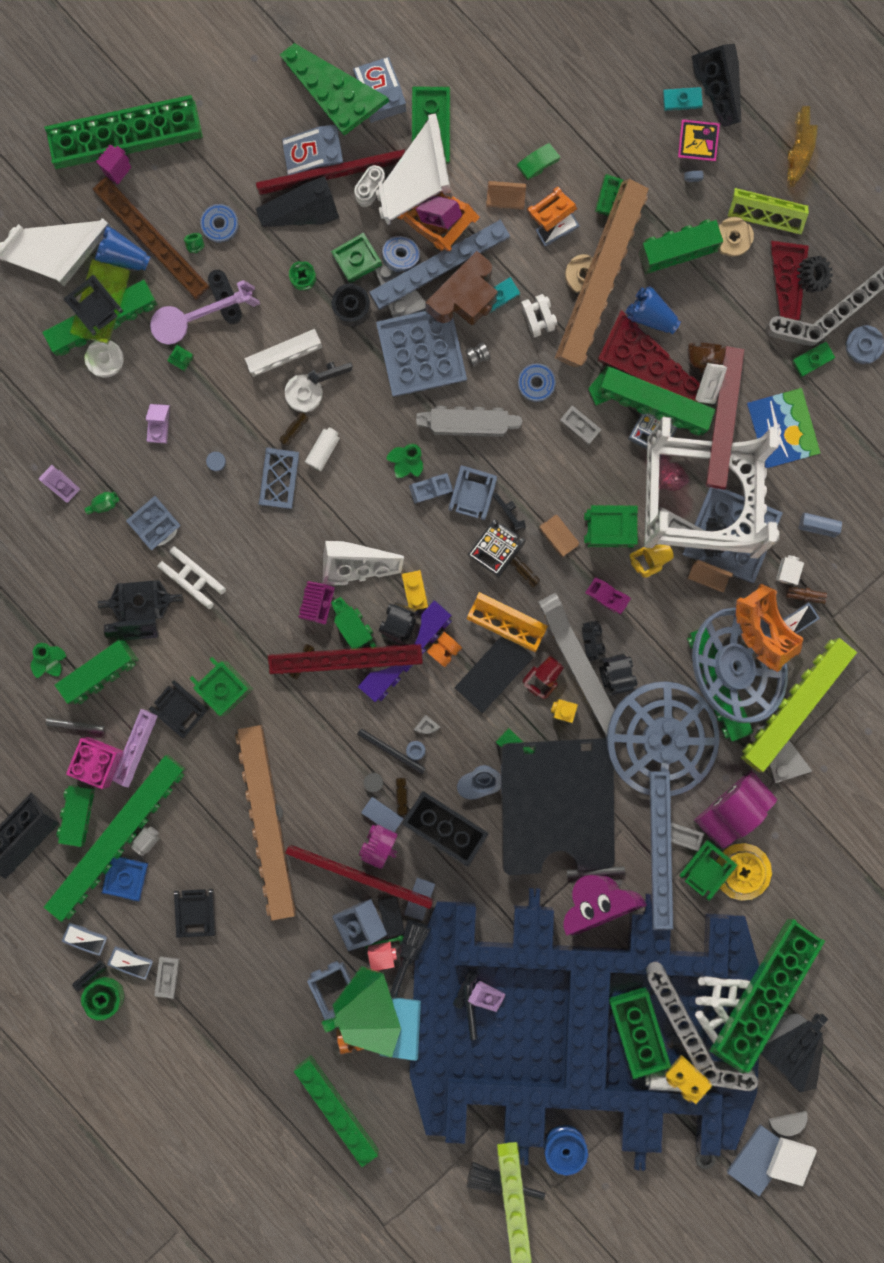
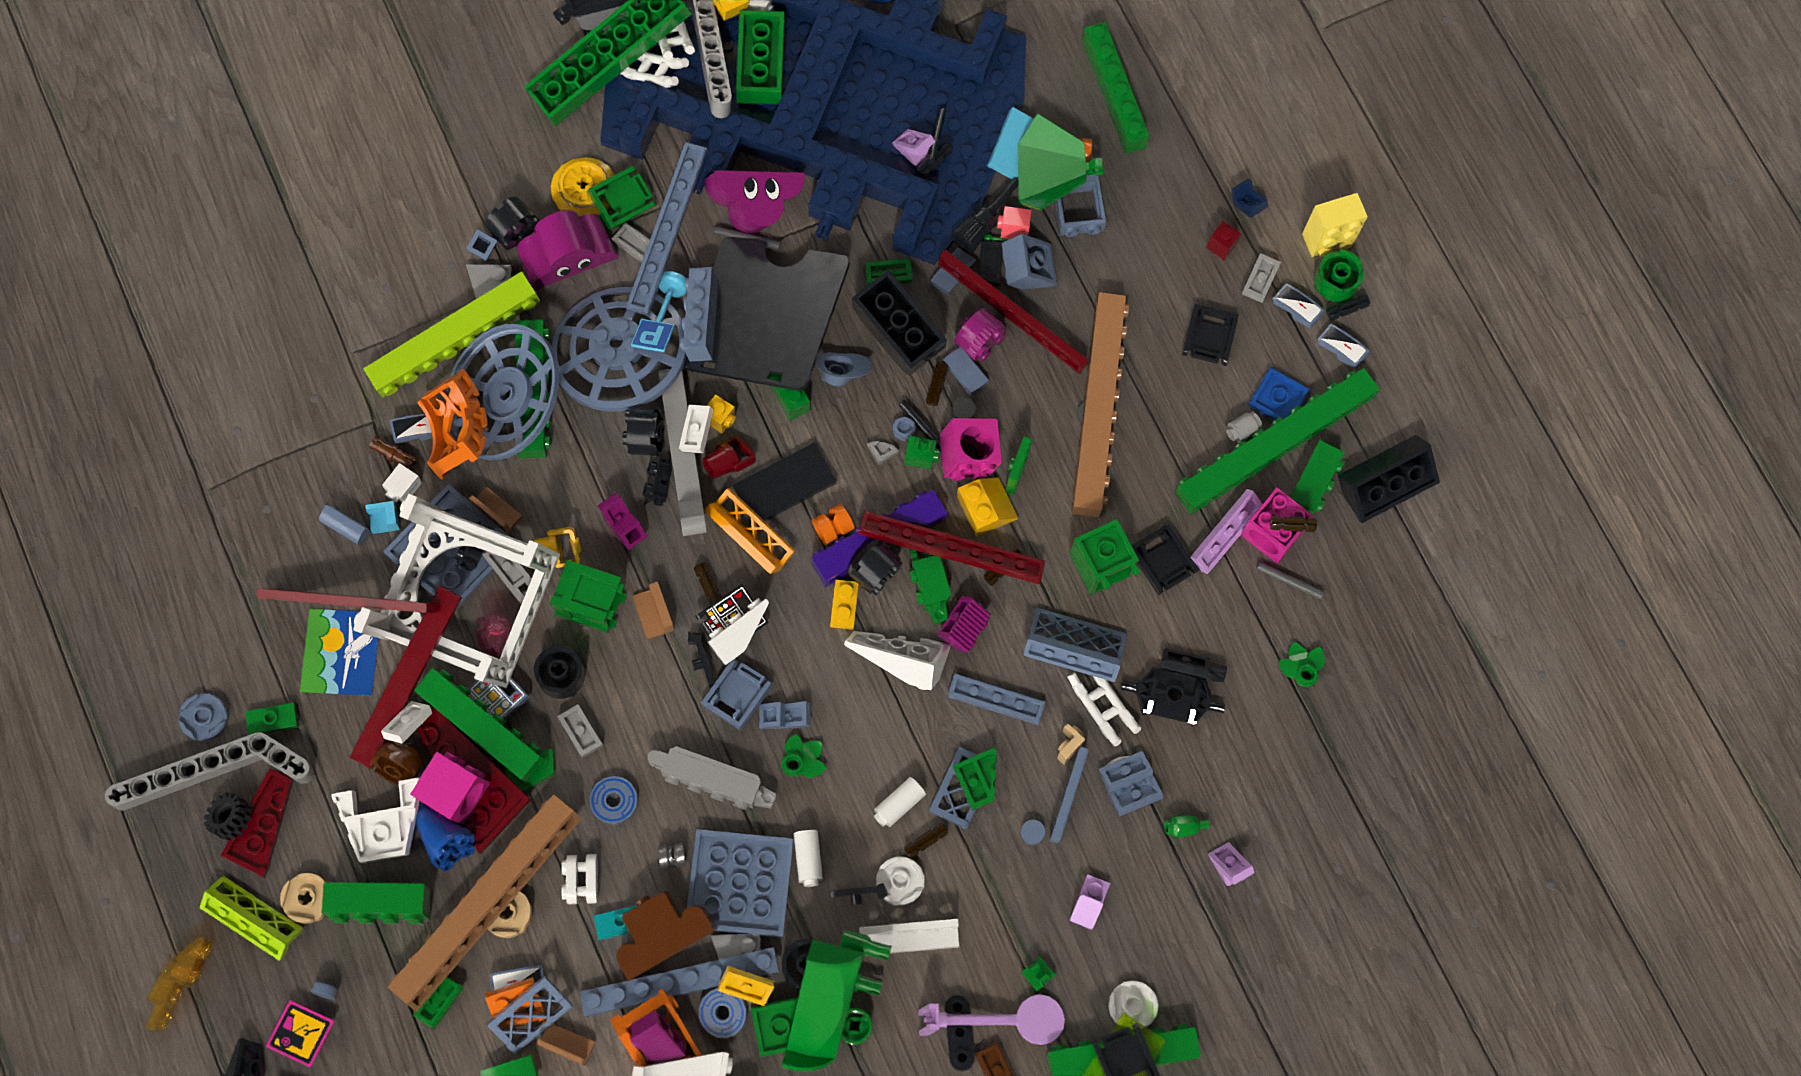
camera: 170 degrees left, 15 degrees down
green brick [54,640,139,705] -> none
none -> dark red tile [257,588,439,613]
none -> white wing [331,778,420,863]
none -> medium azure panel [365,501,400,534]
none -> dark pink brick [410,752,490,825]
none -> sand blue brick [466,229,498,261]
none -> black brick [485,197,540,250]
none -> sand blue window [487,975,574,1055]
none -> black brick [534,645,585,699]
none -> medium azure piece [631,271,688,353]
none -> white plate [679,405,714,453]
none -> sand blue brick [680,267,718,362]
none -> white slope [708,598,769,665]
none -> yellow plate [718,966,774,1006]
none -> green piece [782,929,892,1071]
none -> white brick [794,830,823,887]
none -> green tile [865,258,912,286]
none -> green brick [904,436,940,470]
none -> dark pink brick [939,418,1002,481]
none -> sand blue tile [947,673,1046,725]
none -> green wing [953,747,996,811]
none -> yellow slope [957,477,1018,537]
none -> green plate [1006,436,1032,495]
none -> sand blue fence [1023,608,1127,682]
none -> sand blue tile [1049,746,1089,844]
none -> tan bracket [1057,723,1085,765]
none -> dark red brick [1206,221,1241,260]
none -> dark blue bracket [1232,178,1268,218]
none -> dark brown axle [1270,516,1317,532]
none -> light yellow brick [1302,193,1368,257]

